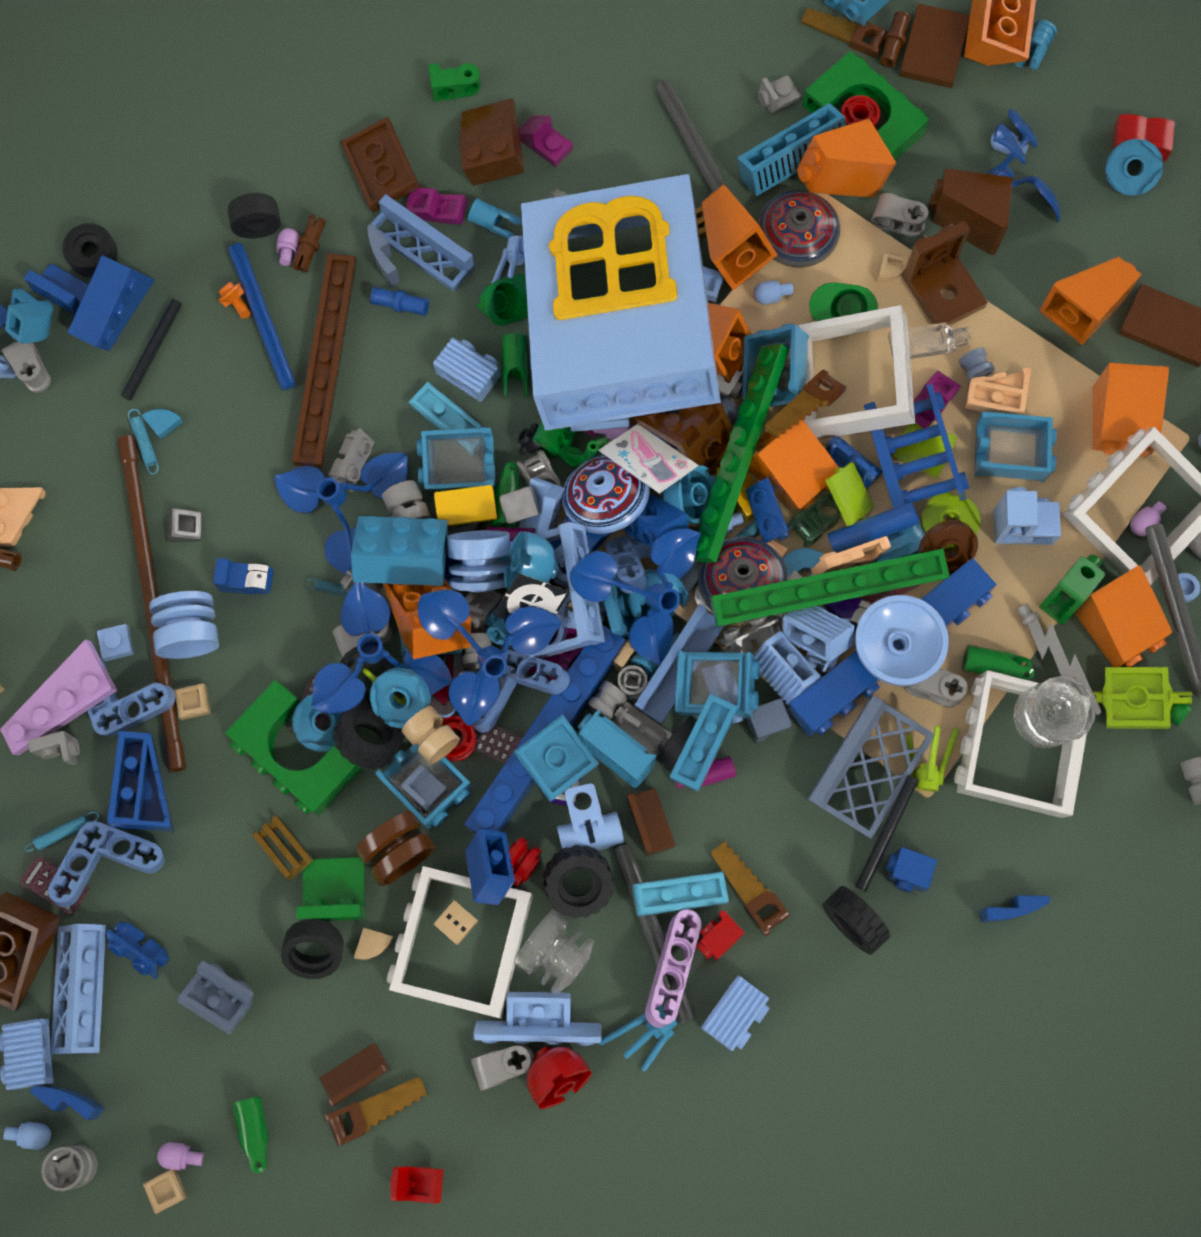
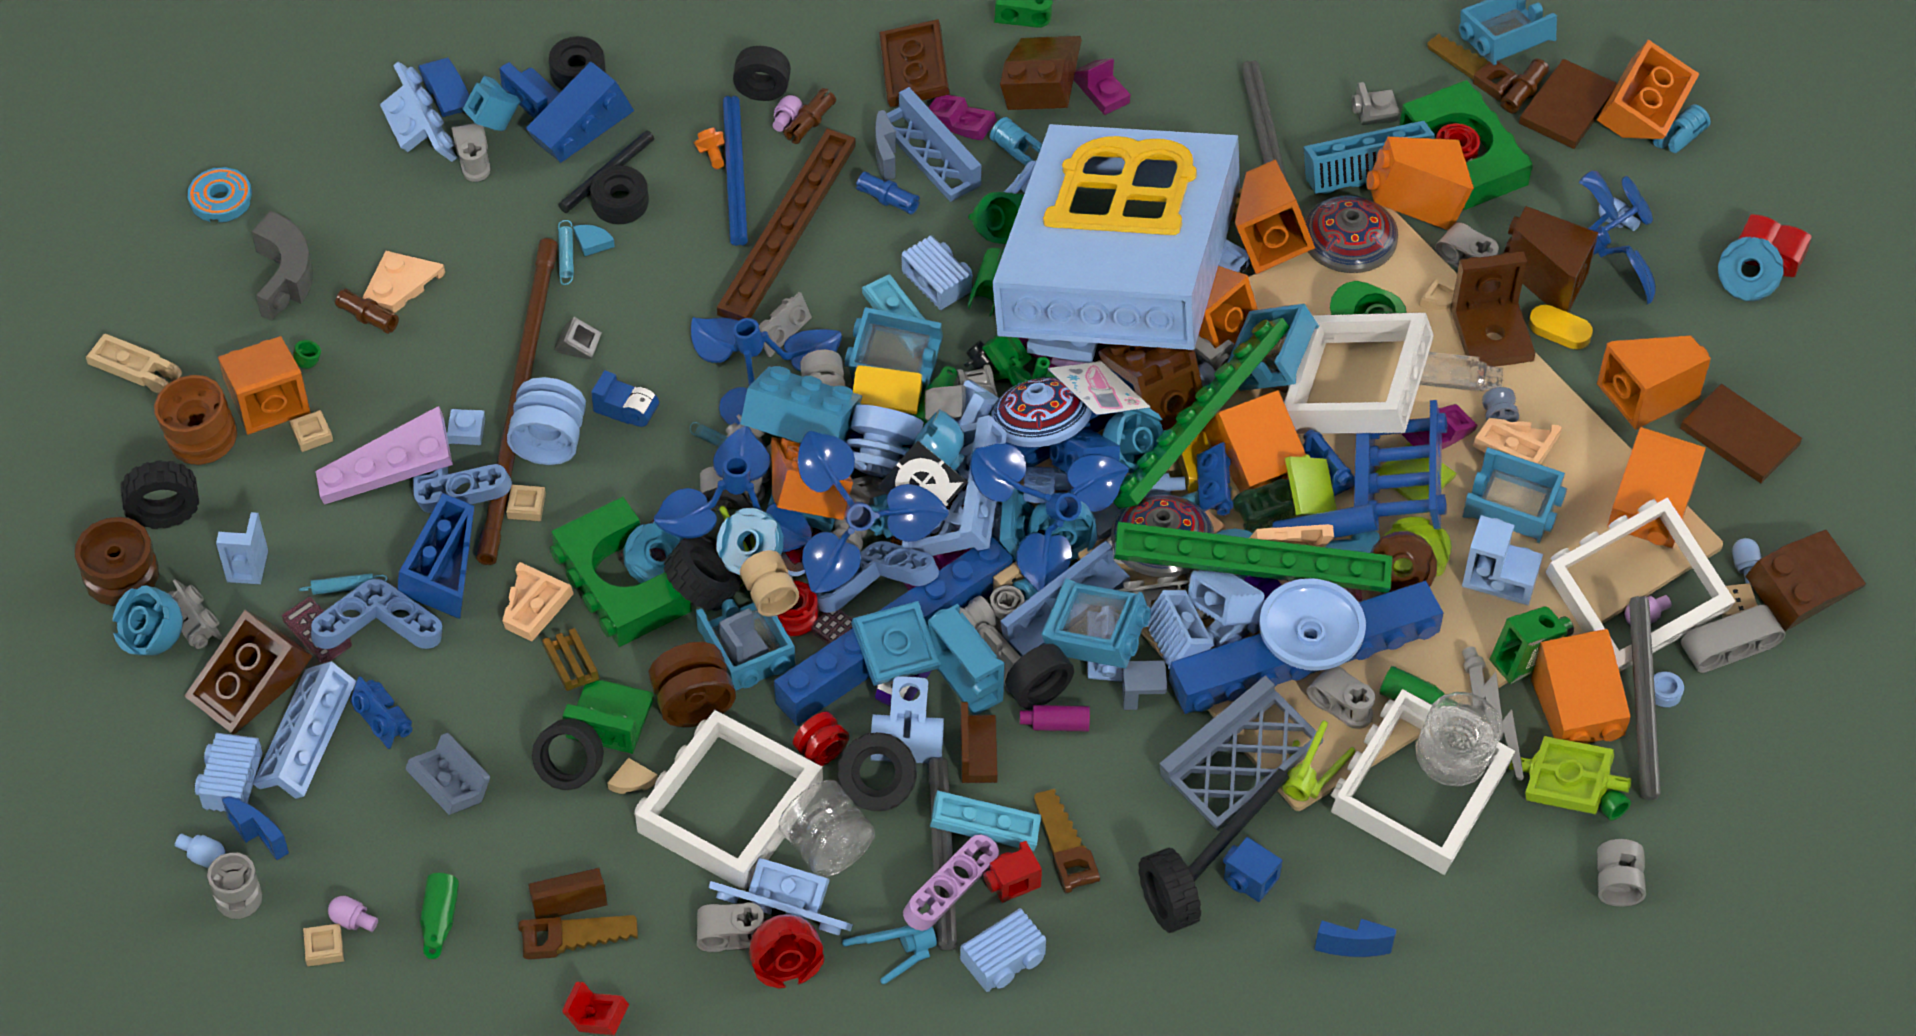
camera: 15 degrees right, 20 degrees down
light grey bracket [28,731,80,766] -> none
tan tile [433,900,479,945] -> none
blue brick [465,829,515,905] -> none
dark azure piece [670,694,738,792] -> none
light blue cylinder [753,280,794,305] -> none
piece [765,369,846,438] -> none
none -> light nougat wing [502,562,574,641]
none -> black tyre [590,165,649,224]
none -> yellow tile [1529,305,1593,350]

